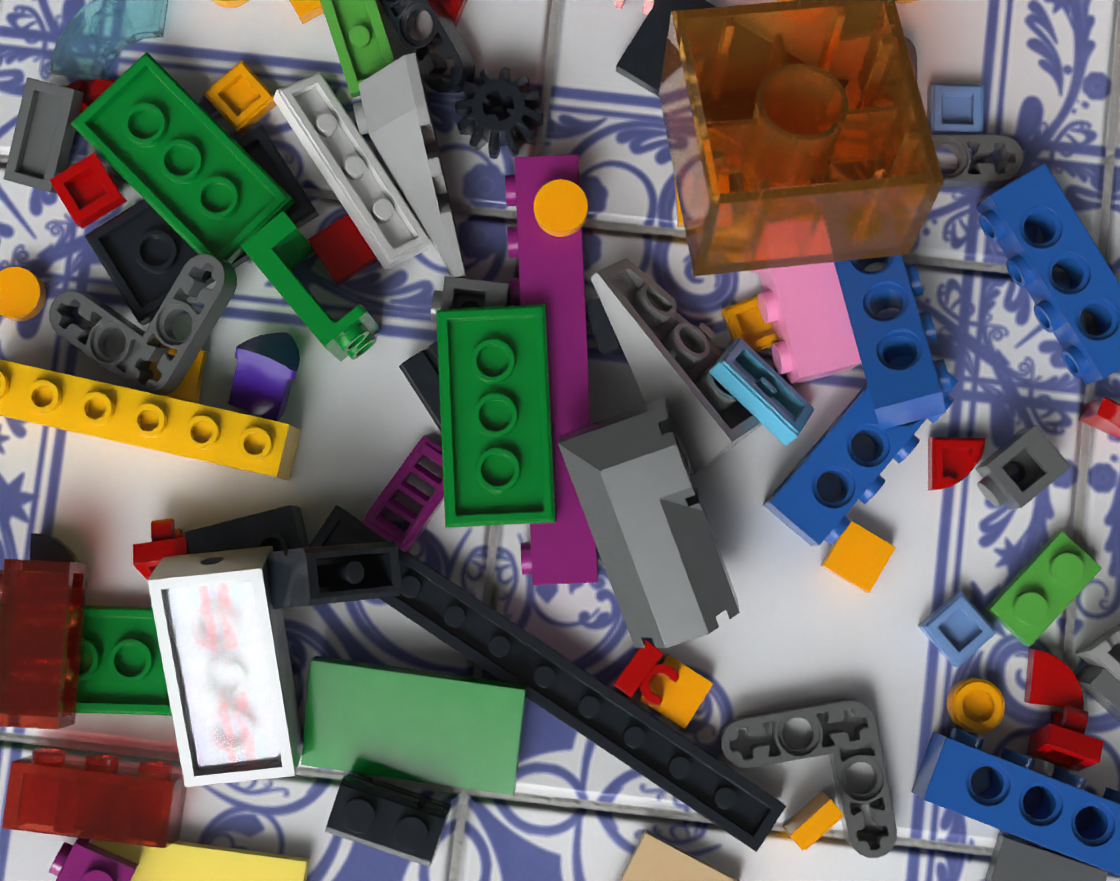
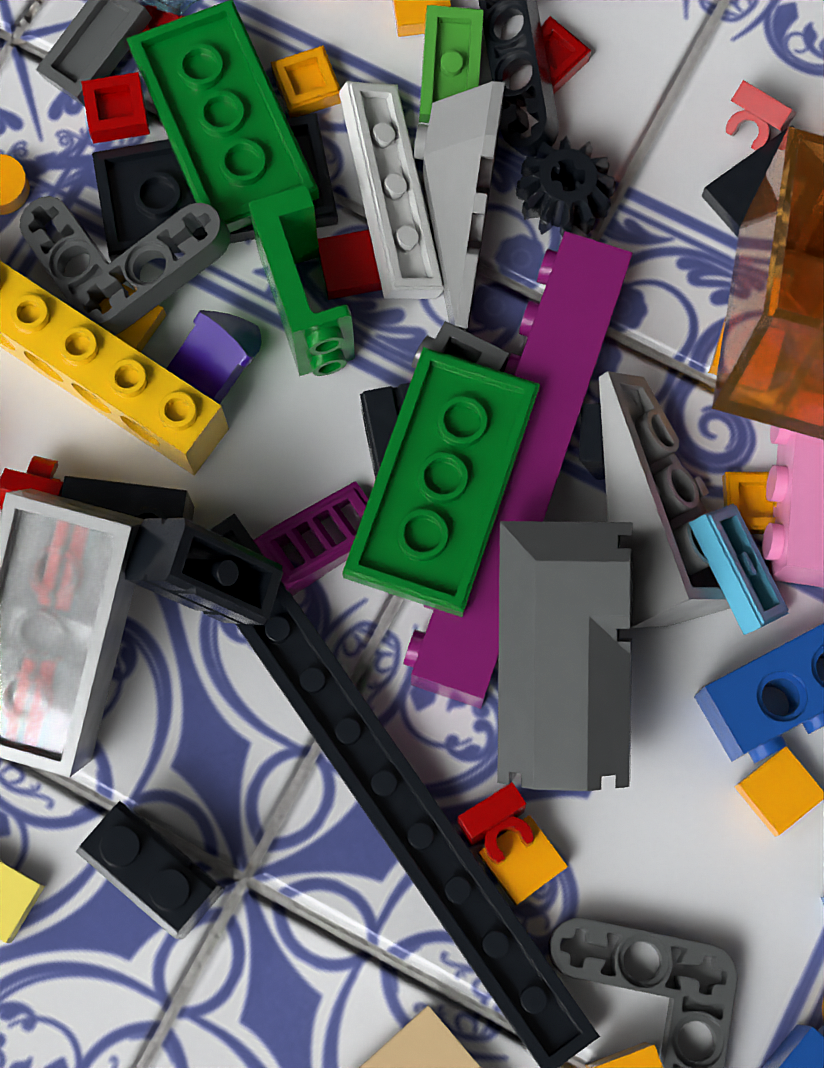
camera: 15 degrees right, 10 degrees down
tile [301,656,527,795] -> none
light orange tile [534,179,588,237] -> none

